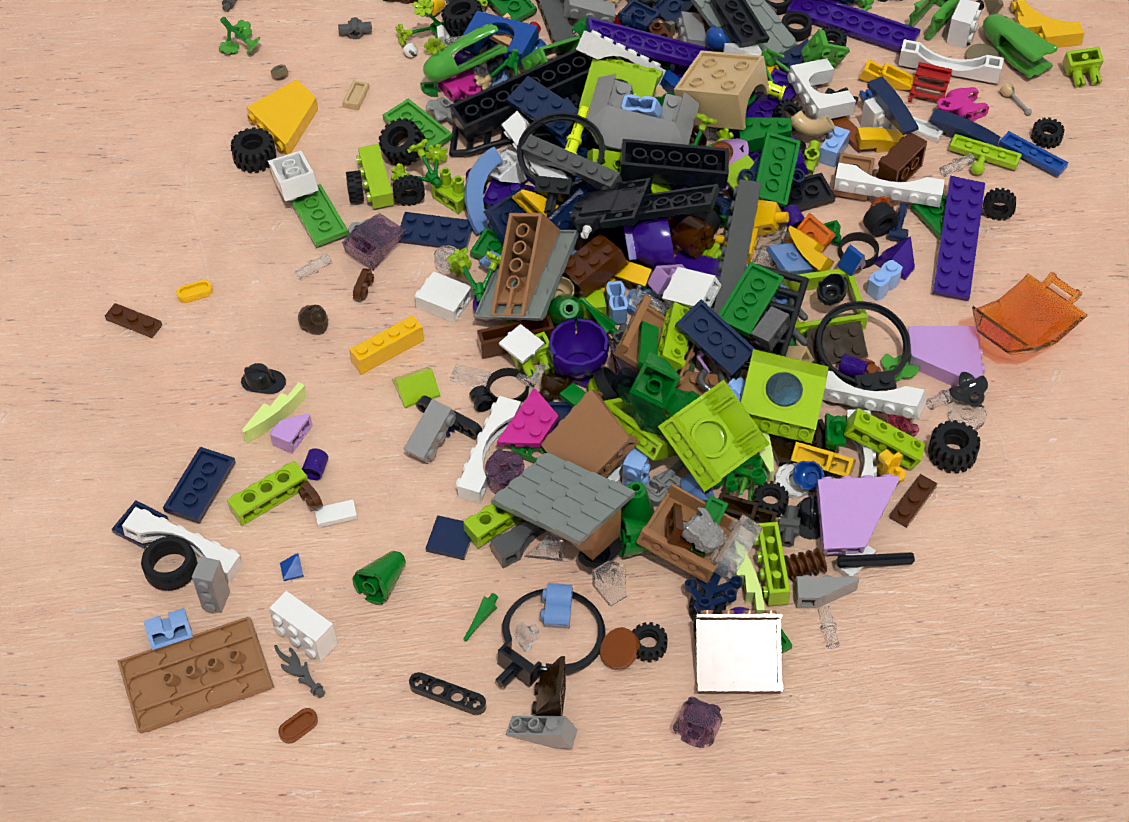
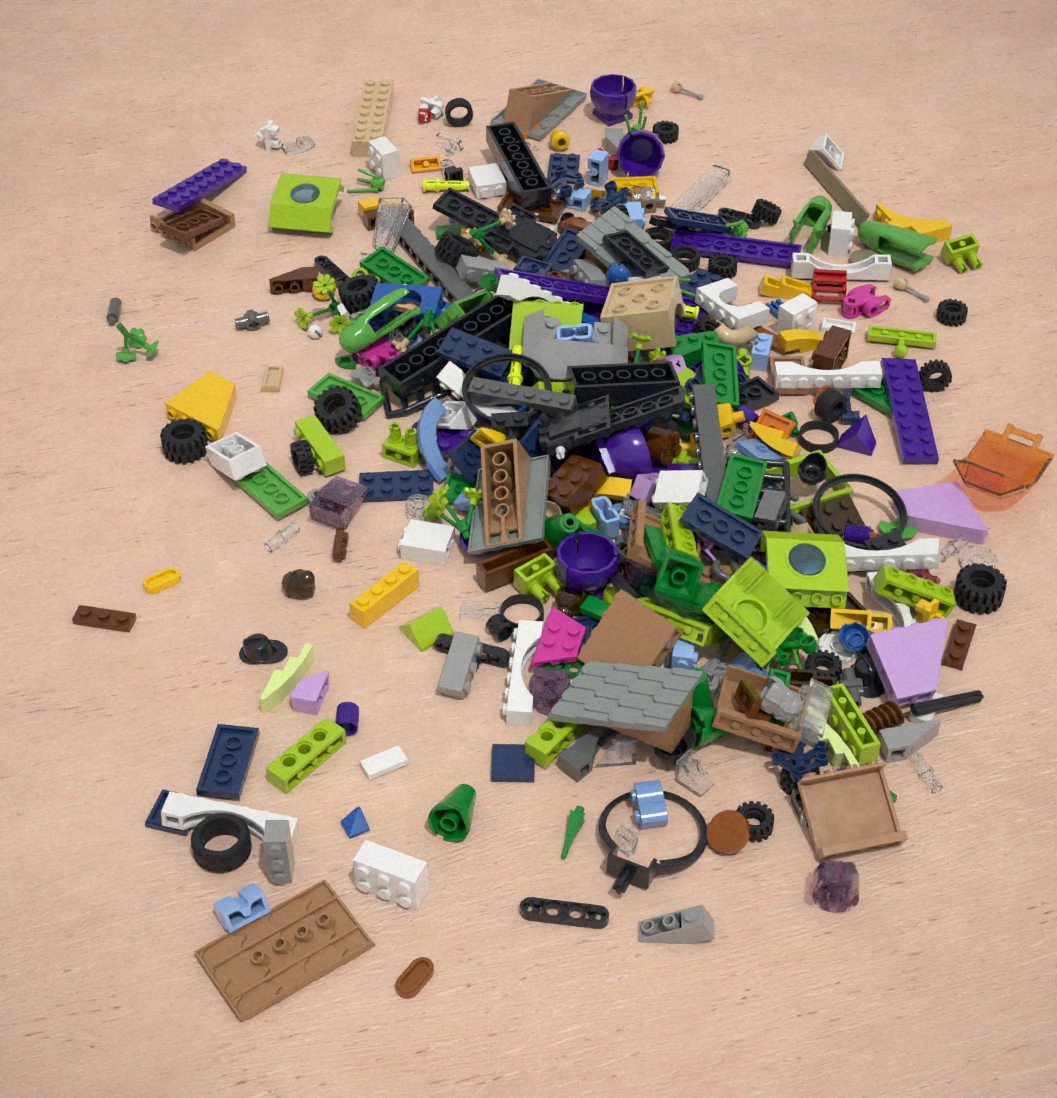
camera: 15 degrees left, 10 degrees down
dark tan tile [271,64,288,79] -> none
dark grey piece [274,645,325,698] -> none
reddish brown plate [298,481,323,510] -> none
lime plant [391,139,448,188] -> none
black tyre [393,175,425,206] -> none
white piece [499,324,544,364] -> none
clear tile [516,363,547,390] -> none
dark brown slope [532,656,566,716] -> none
bright green bracket [801,29,850,69] -> none
green hips [825,413,847,450] -> none
blue slope [838,244,866,276] -> none
light blue brick [866,260,902,301] -> none
dark blue slope [867,76,919,135] -> none
dark blue slope [928,108,1001,146] -> none
clear pin [939,153,975,177] -> none
black plate [949,372,988,407] -> none
blue plate [998,131,1069,177] -> none

